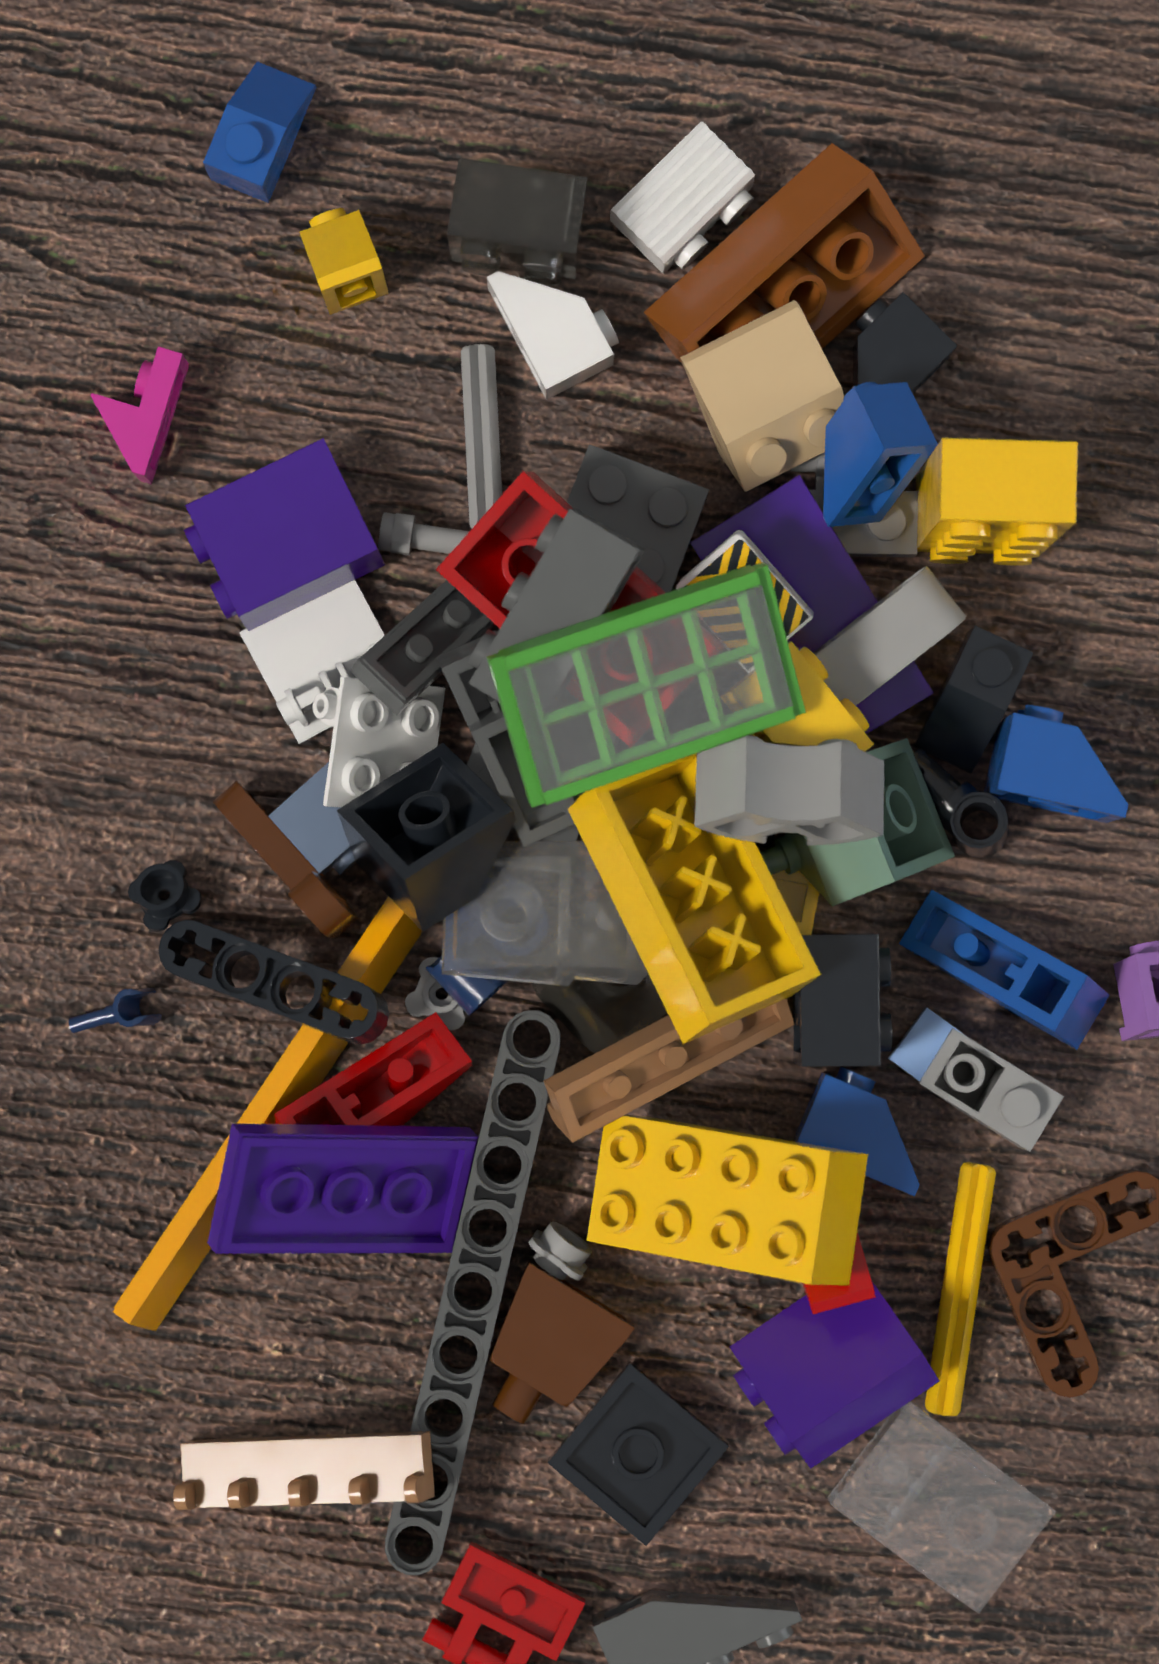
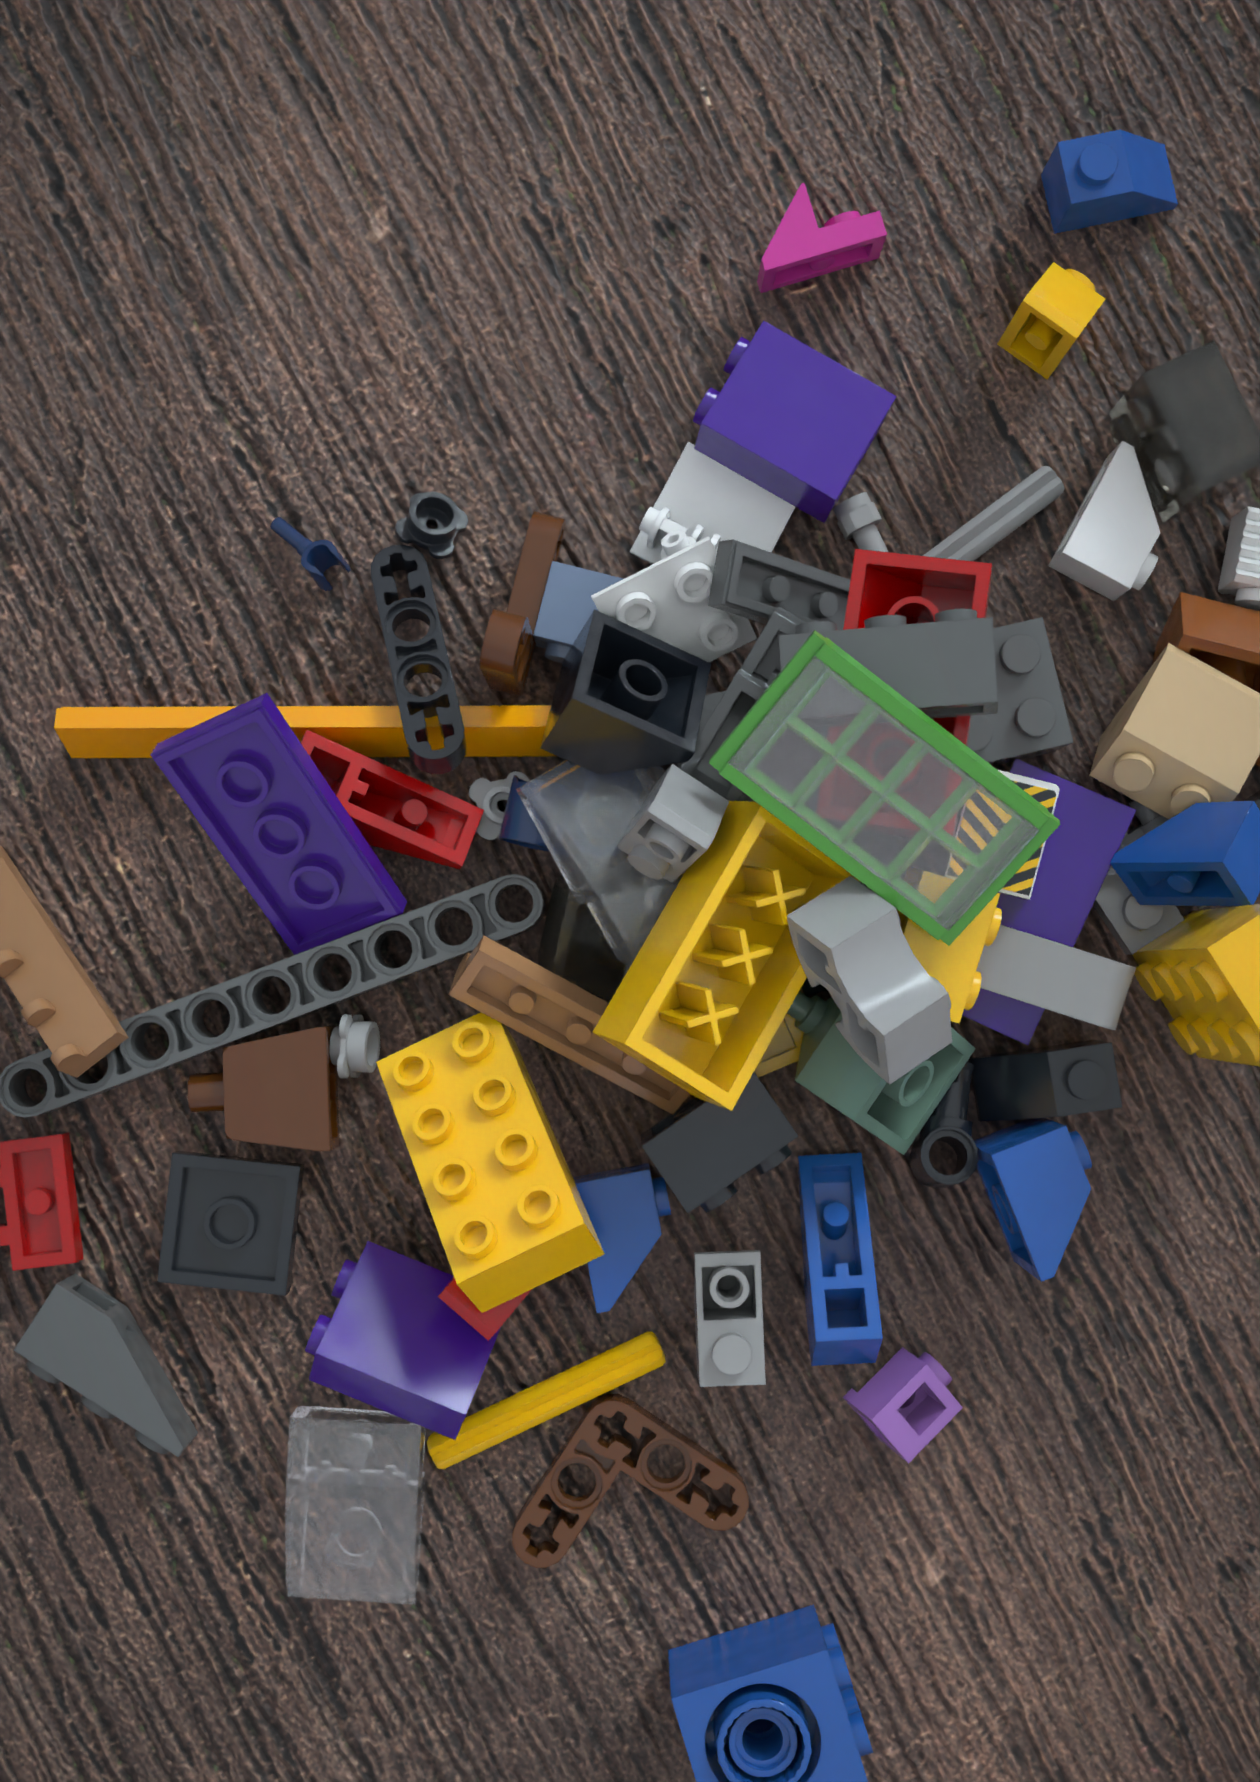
camera: 55 degrees right, 0 degrees up
light blue tile [888,1007,966,1081] -> none
none -> light grey slope [616,764,729,883]

